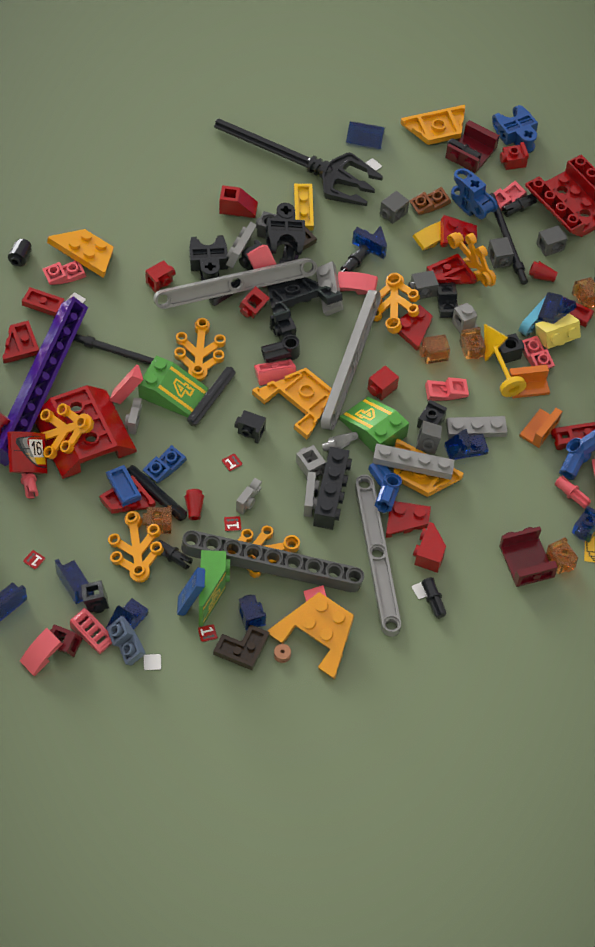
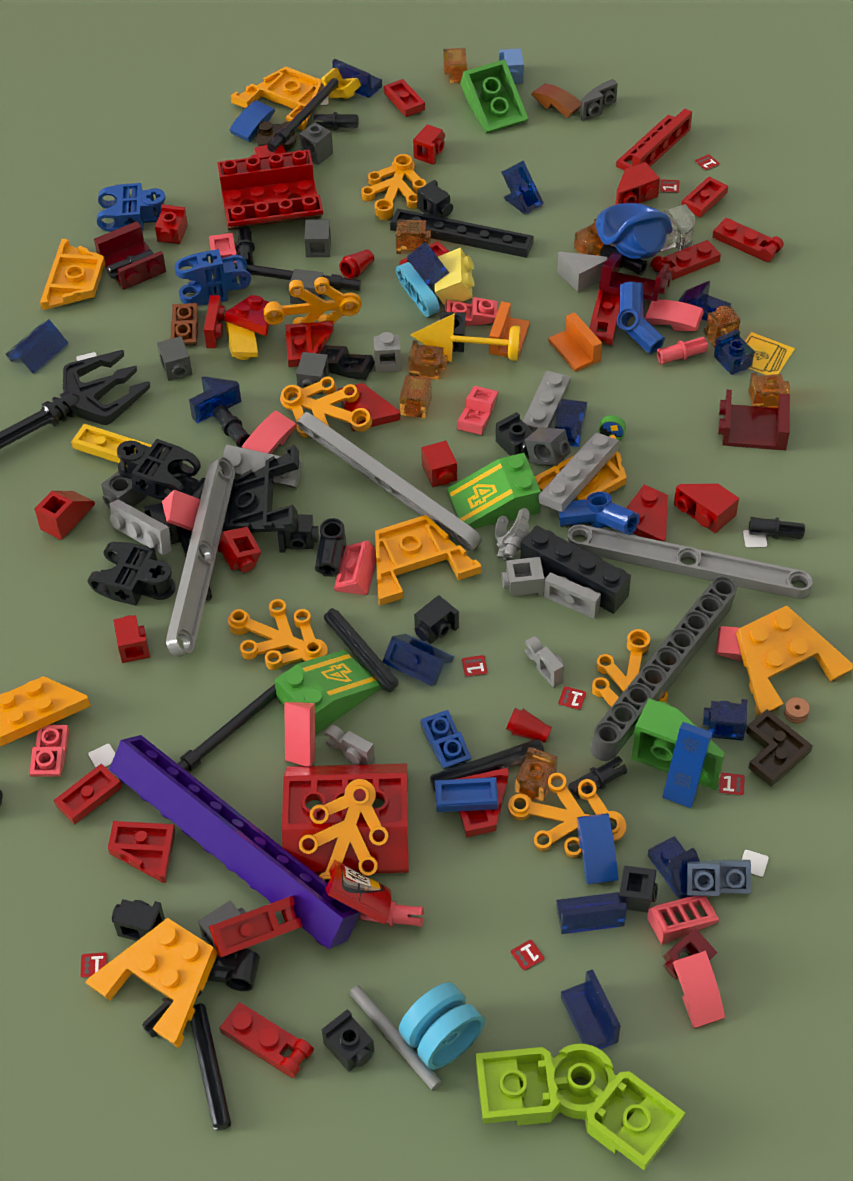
camera: 60 degrees left, 5 degrees down
none -> red plate [204,295,226,348]
none -> clear blue panel [382,634,454,686]
none -> blue slope [577,813,619,884]
none -> tile [598,415,626,440]

